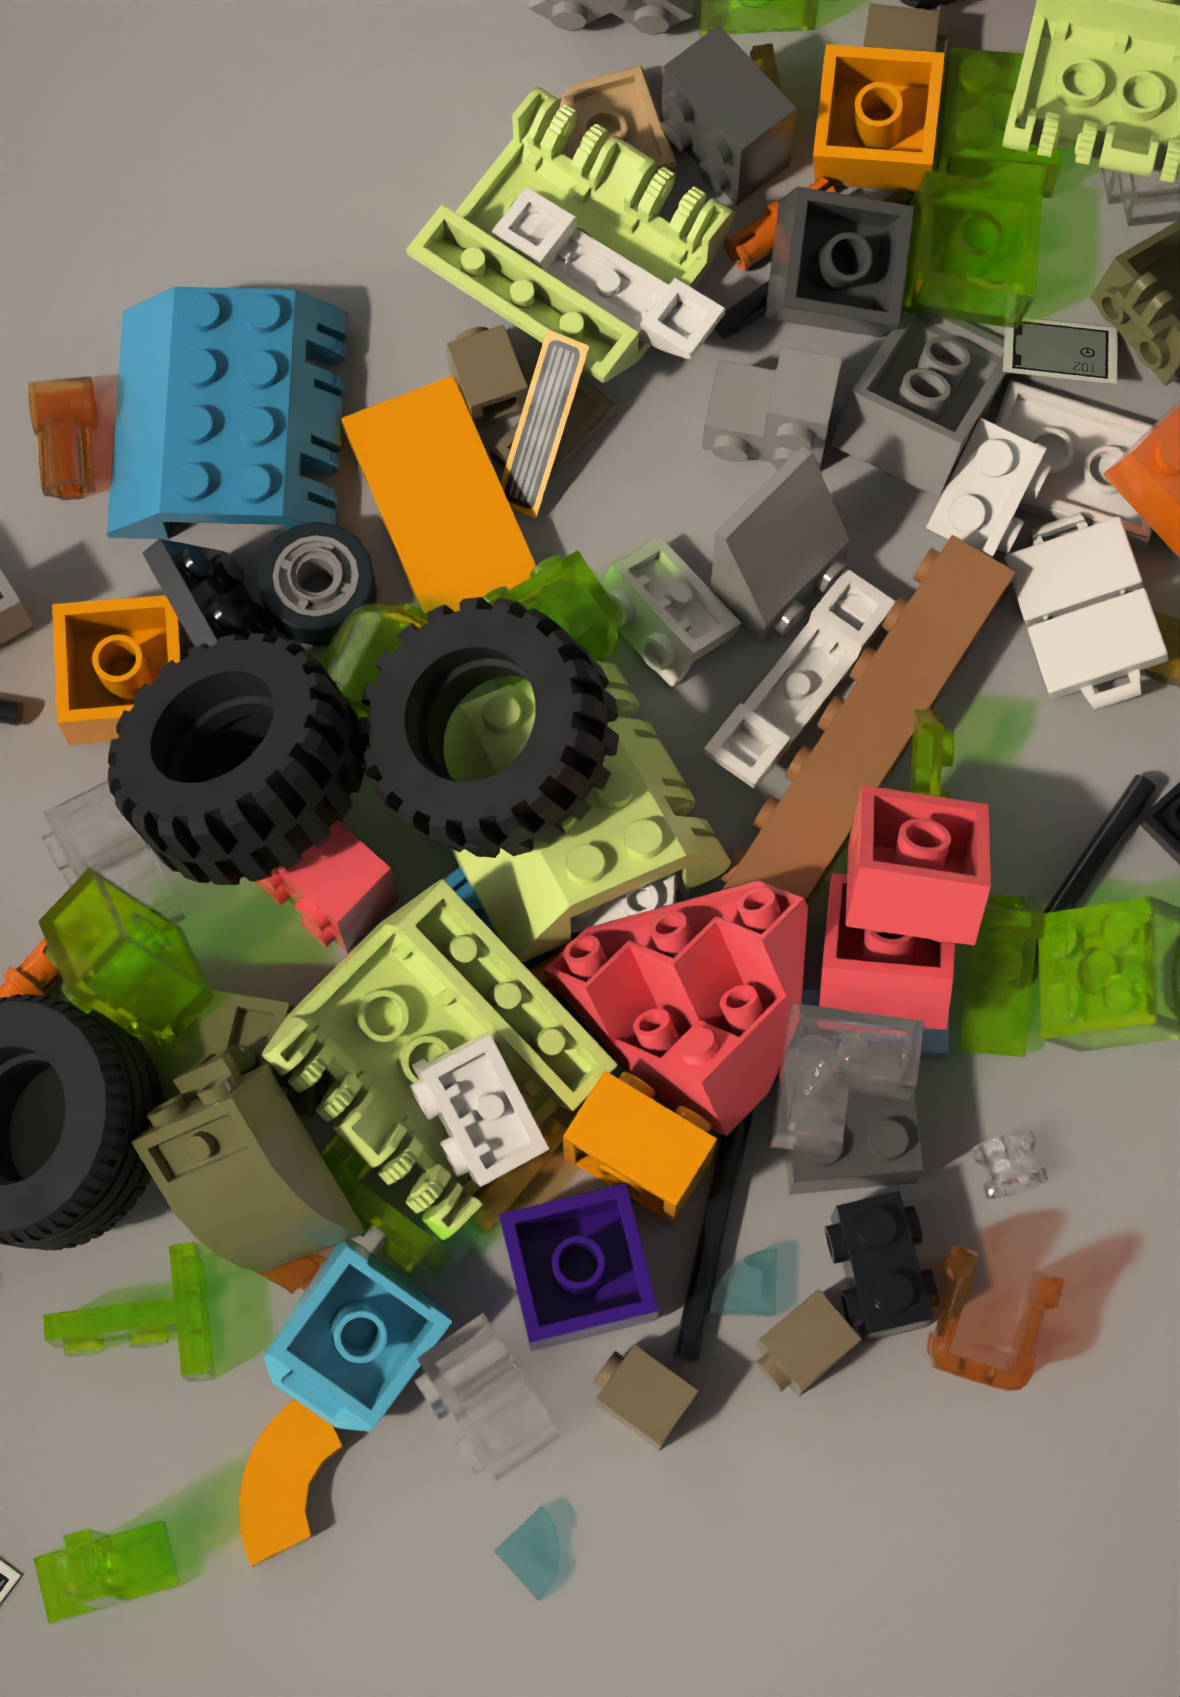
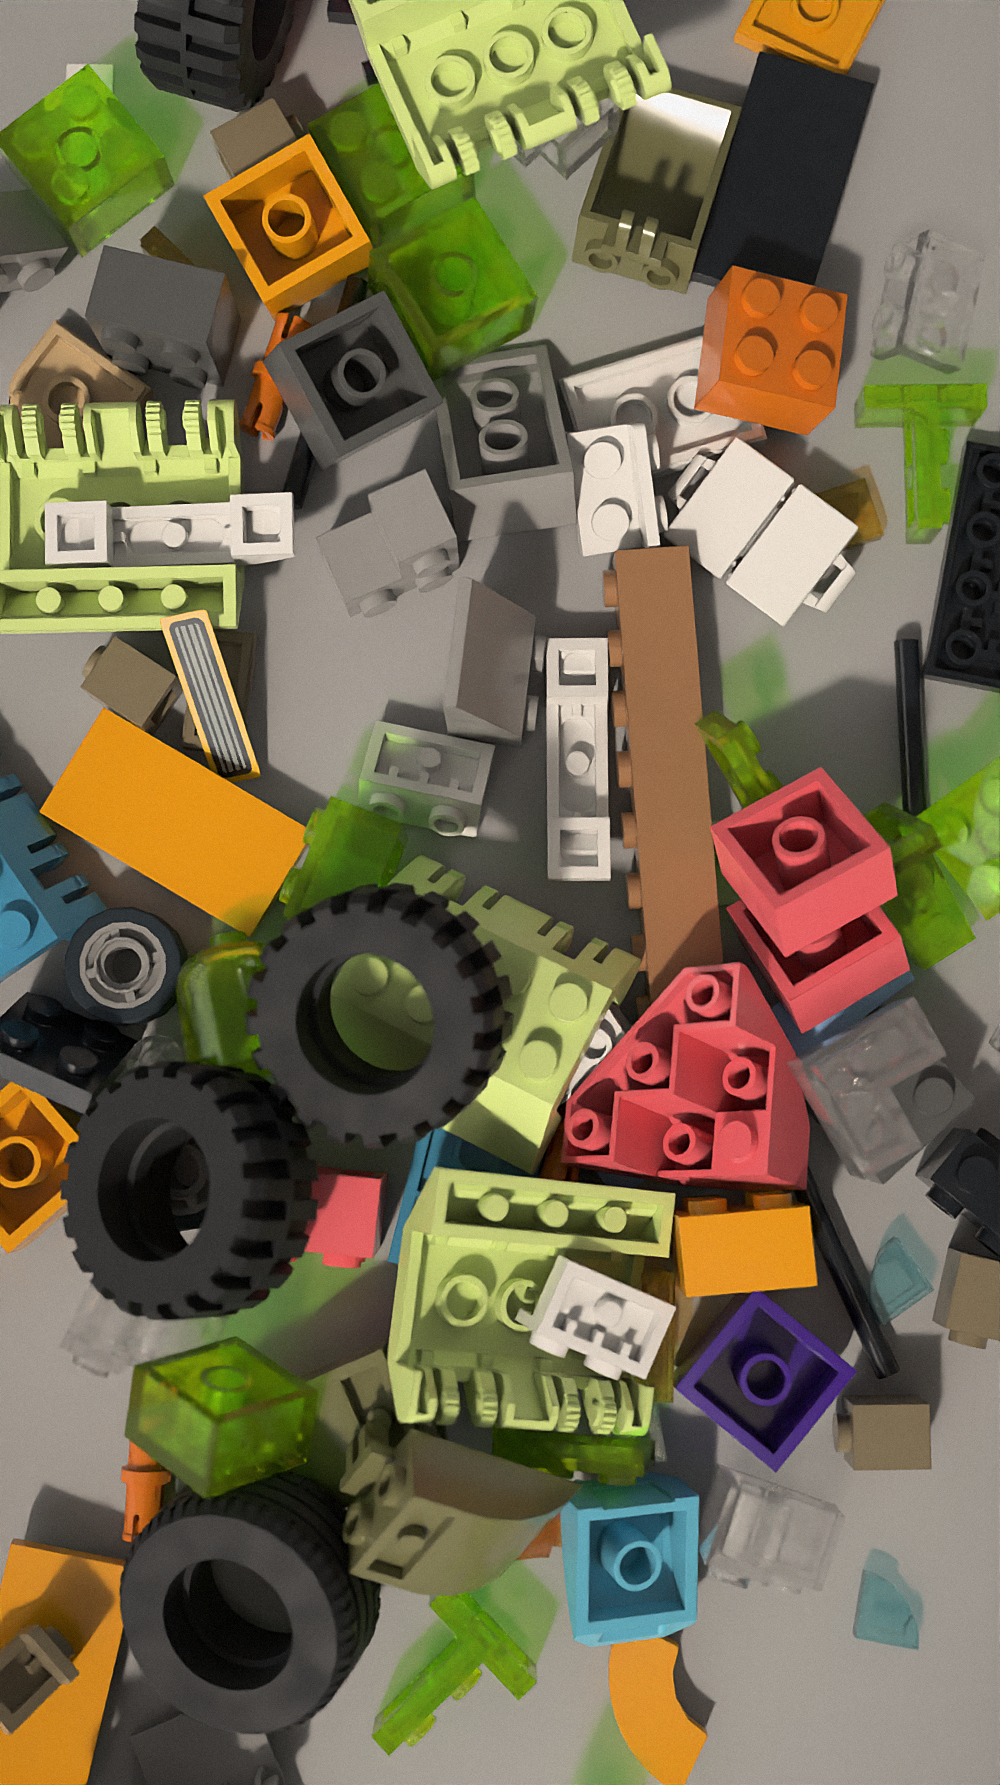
camera: 35 degrees left, 10 degrees up
sticker [1003,315,1118,385] -> none

